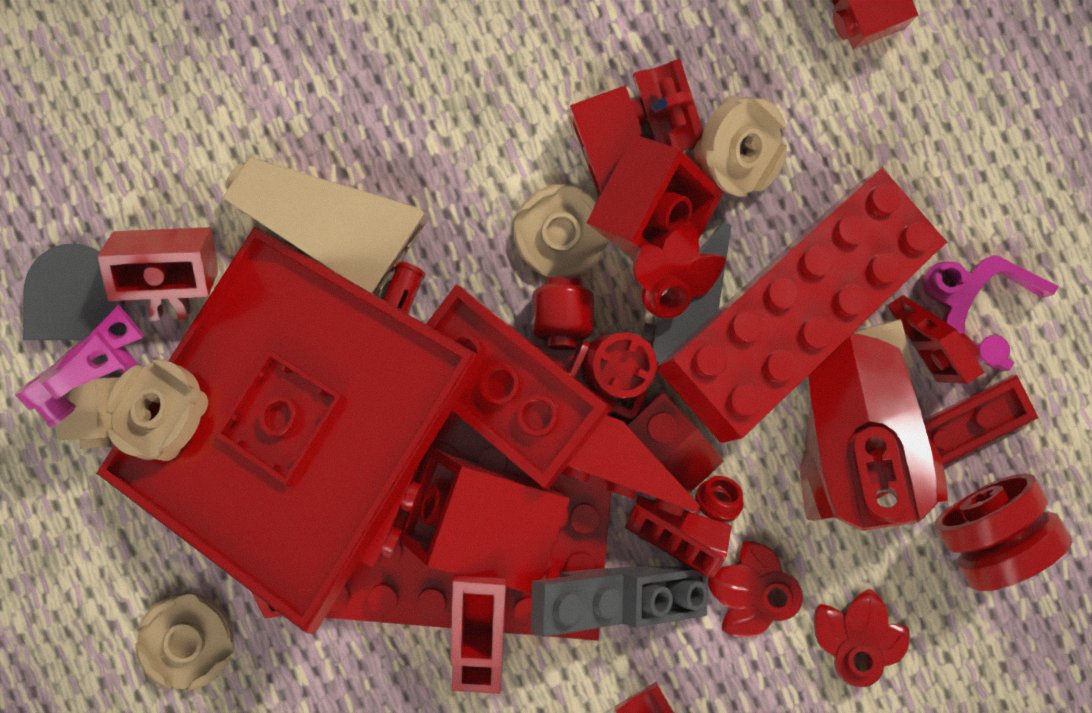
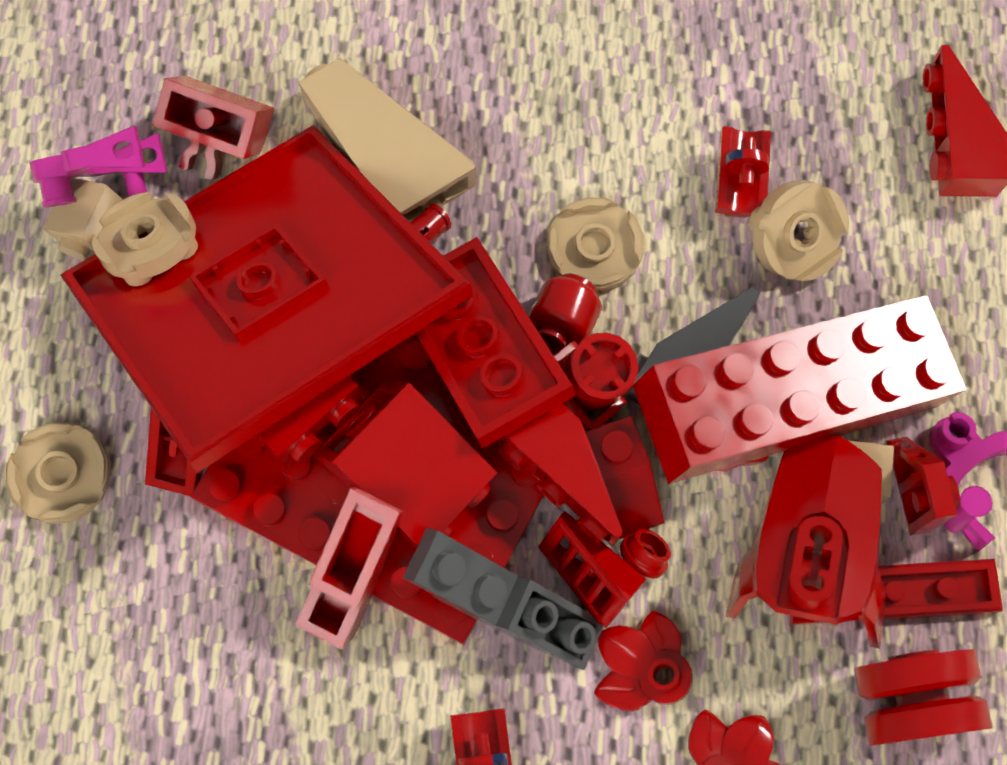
camera: 25 degrees right, 15 degrees down
dark grey tile [23,244,125,340] -> none
red slope [569,85,646,197] -> none
red brick [586,134,724,259] -> none
red plate [633,222,726,318] -> none

